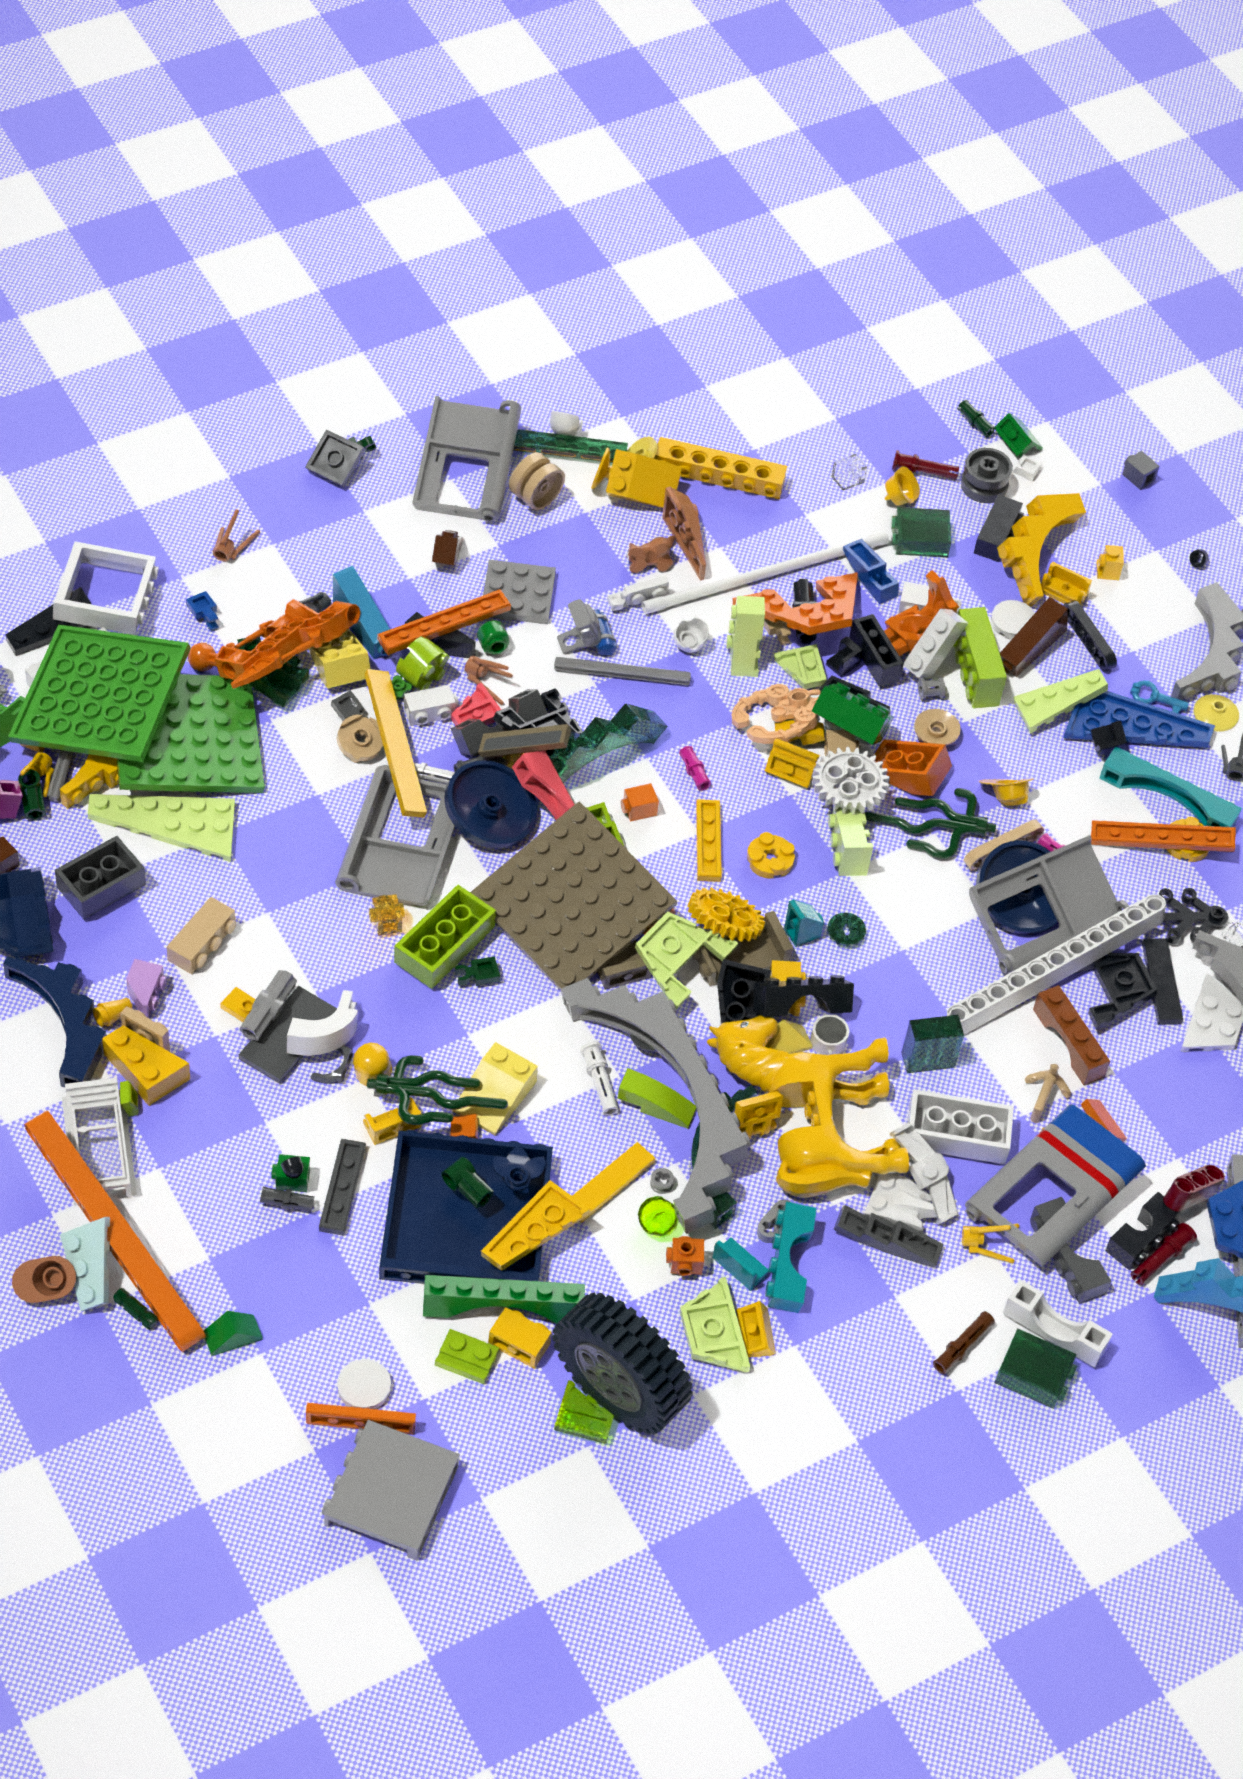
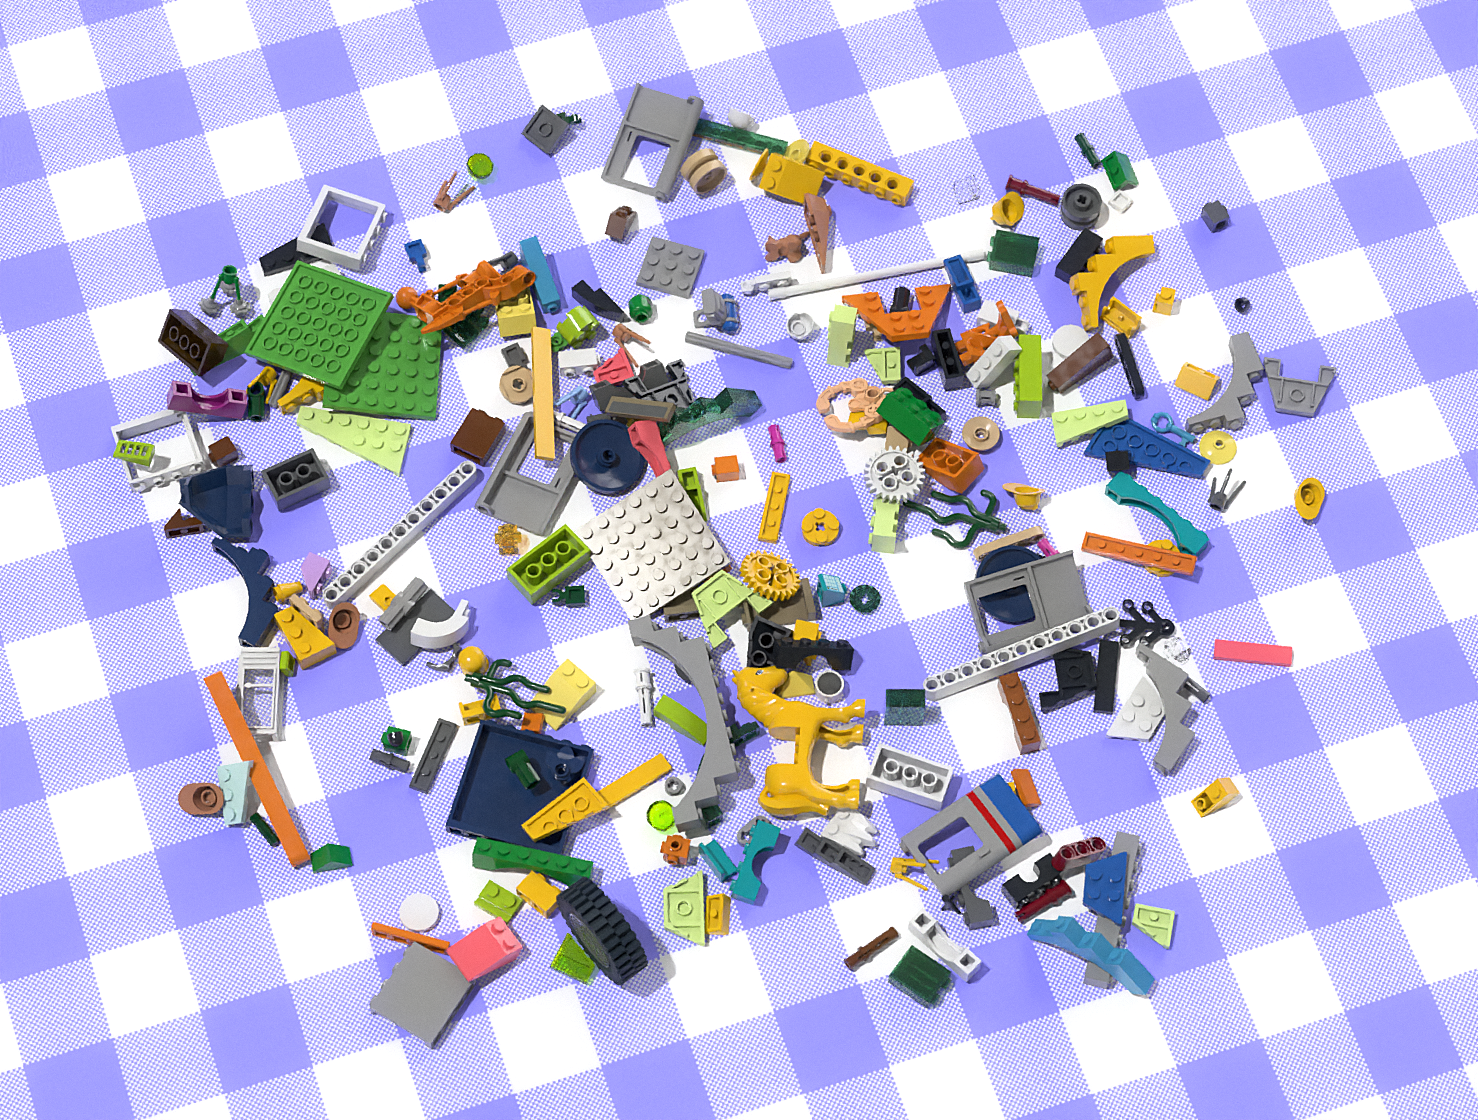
camera: 15 degrees right, 10 degrees up
tan brick [166,897,237,975] -> none
orange tile [377,589,511,655] -> none
yellow plate [734,1091,783,1139] -> none
yellow plate [764,738,820,788] -> none
white plate [889,1122,958,1224] -> none
tan piece [1025,1064,1071,1123] -> none
none -> white beam [323,461,477,610]
none -> nougat piece [328,602,360,649]
none -> coral slope [446,916,523,982]
none -> reddish brown brick [450,407,506,467]
none -> clear neon green hair [466,153,494,180]
none -> light blue plant [553,385,589,419]
none -> black bar [941,894,961,915]
none -> yellow panel [1174,362,1220,400]

